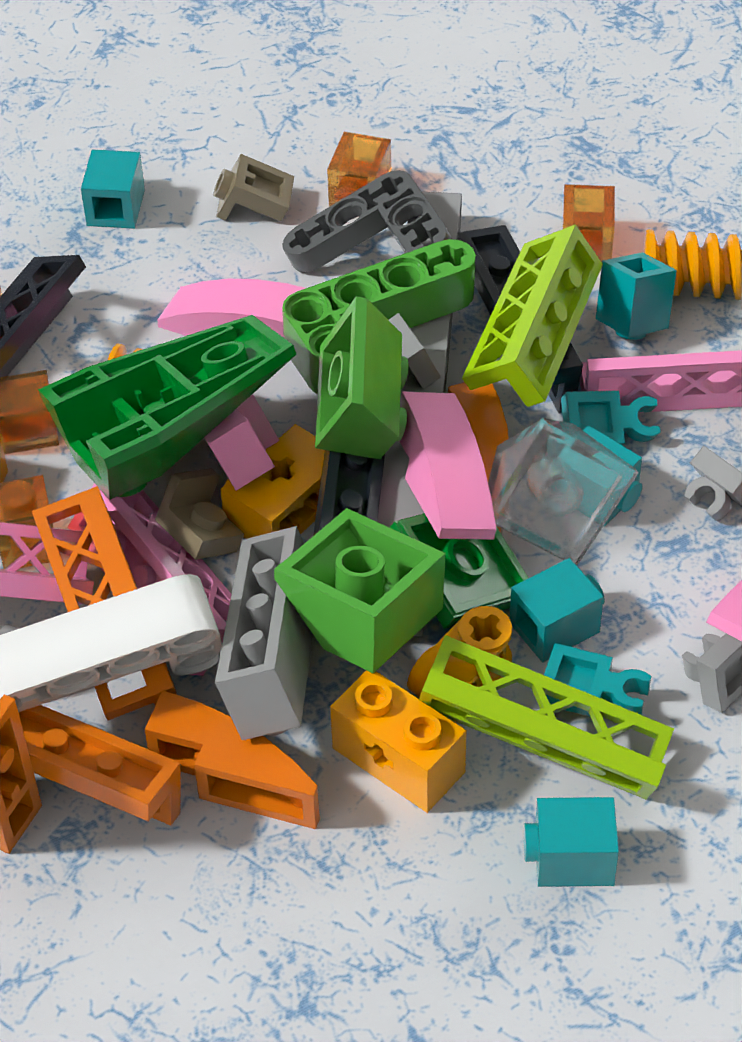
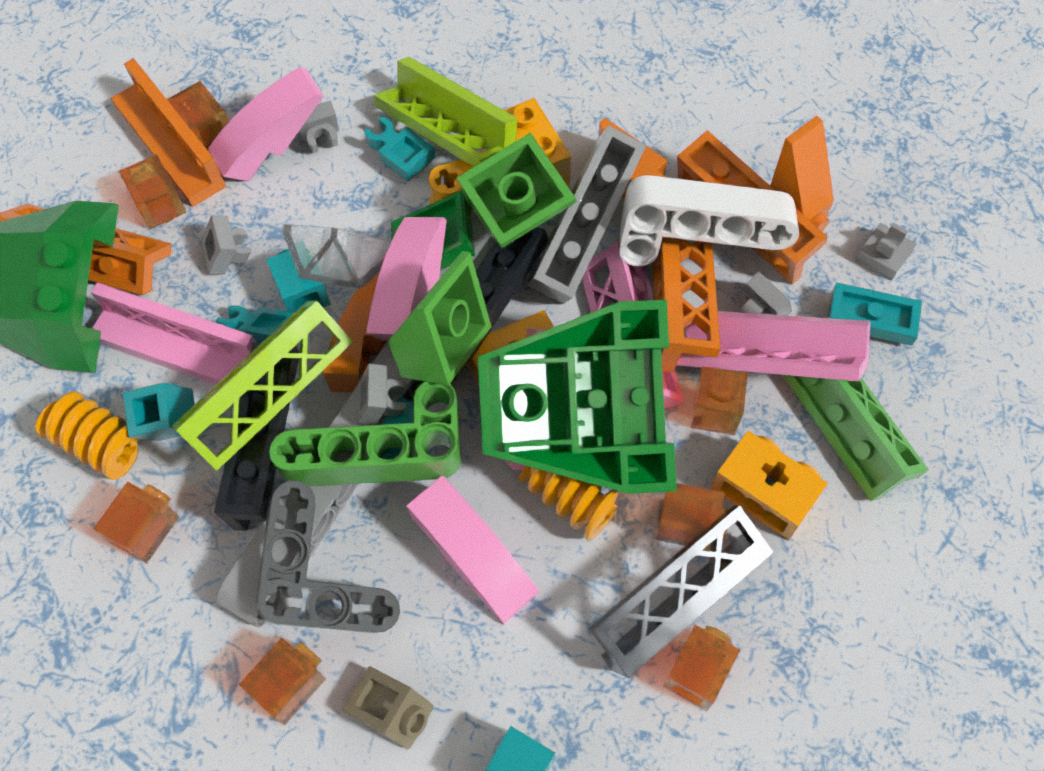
camera: 155 degrees left, 15 degrees up
teal brick [510,558,605,663] -> none
teal brick [524,797,619,887] -> none

